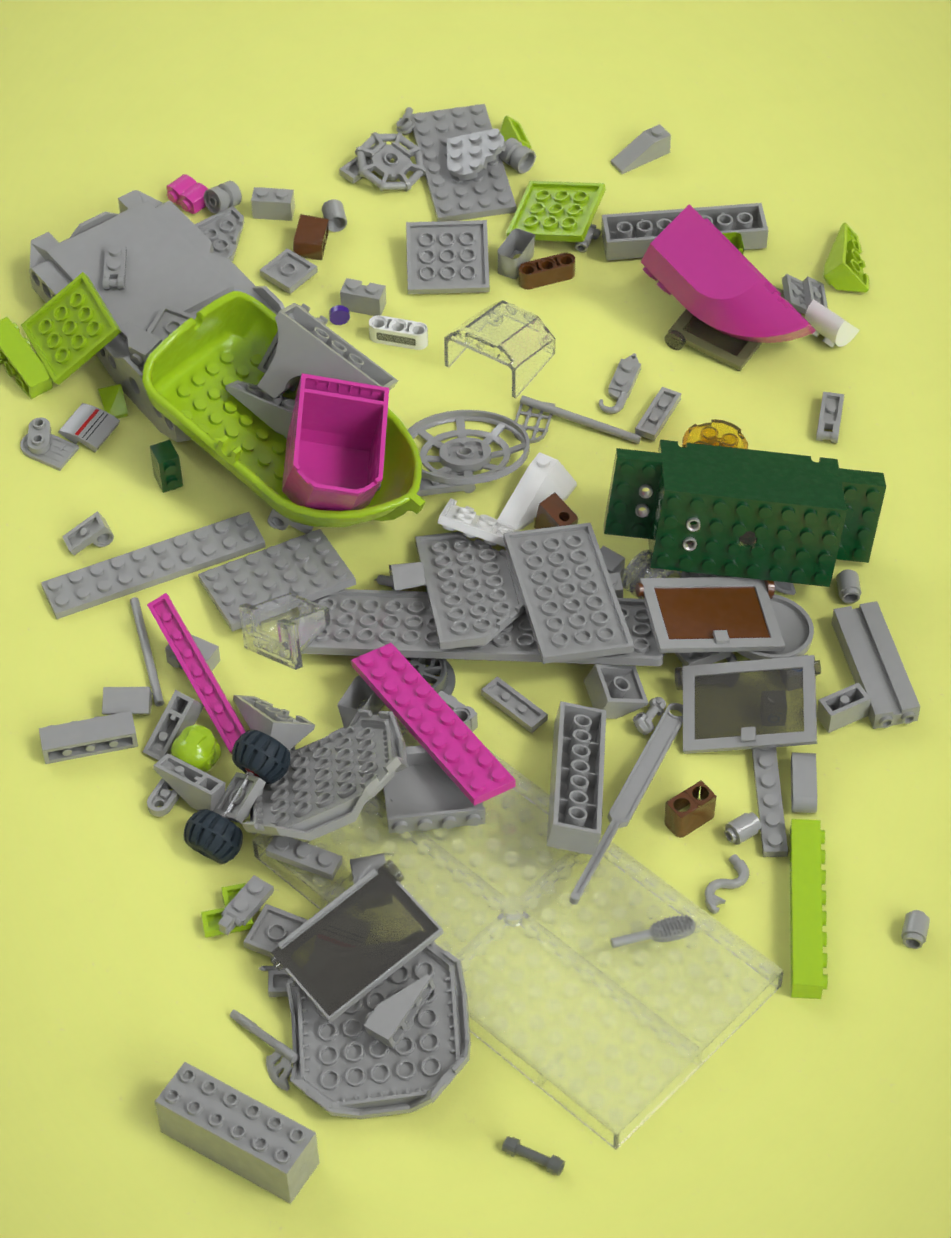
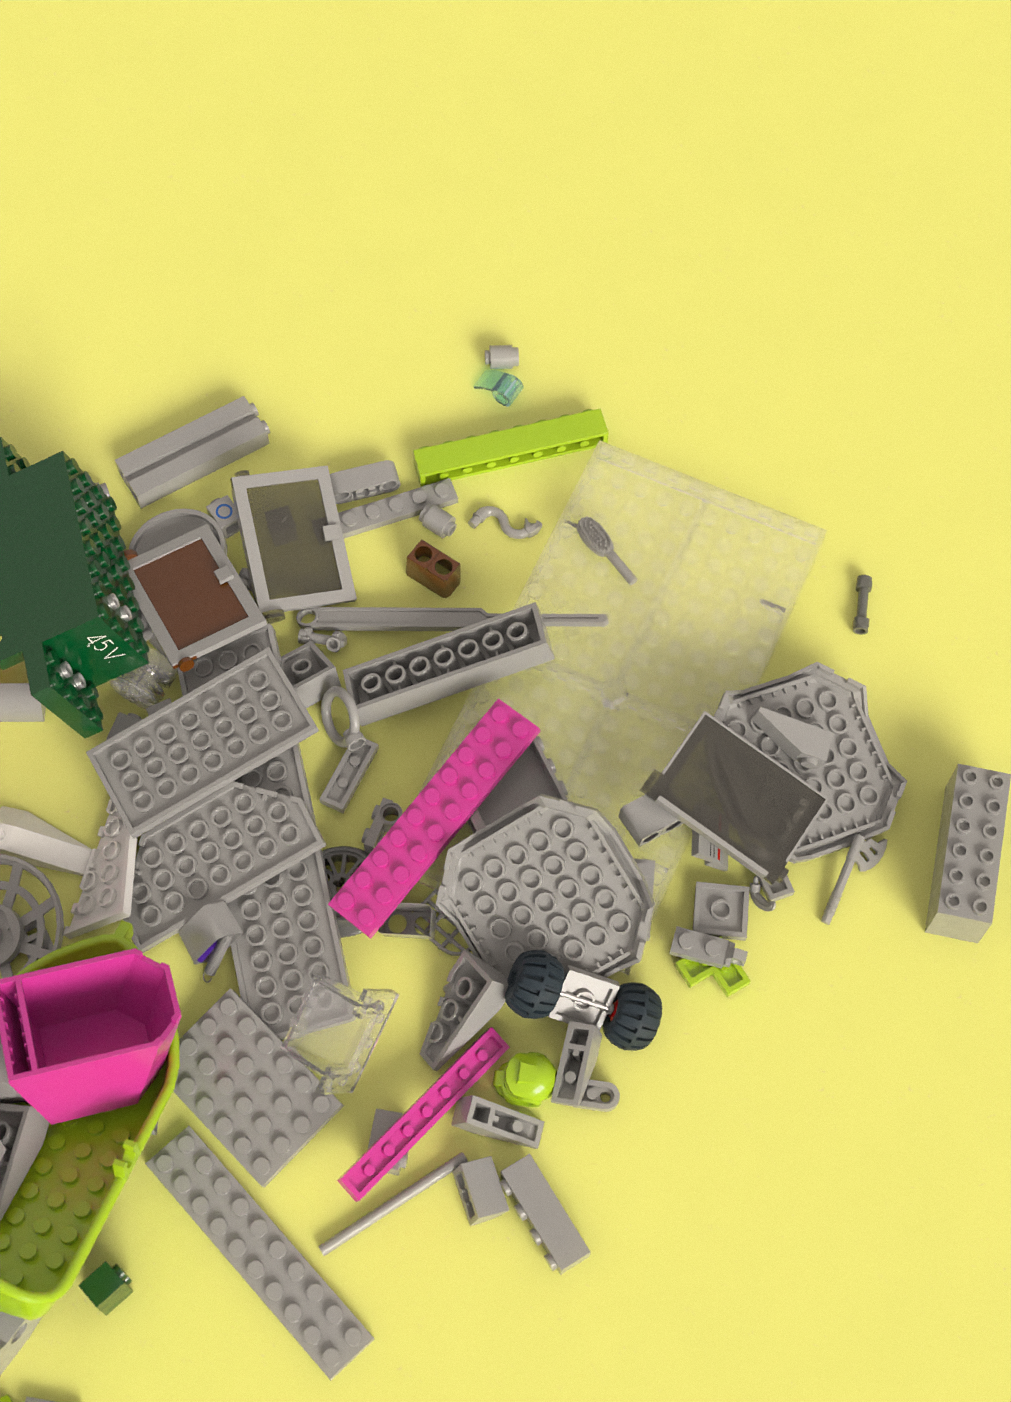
camera: 110 degrees left, 15 degrees up
light grey plate [62,511,114,555] -> none
reddish brown torso [534,492,578,529] -> none
light grey brick [817,682,871,733] -> none
none -> light grey piece [321,686,366,751]
none -> clear light blue panel [473,370,524,407]

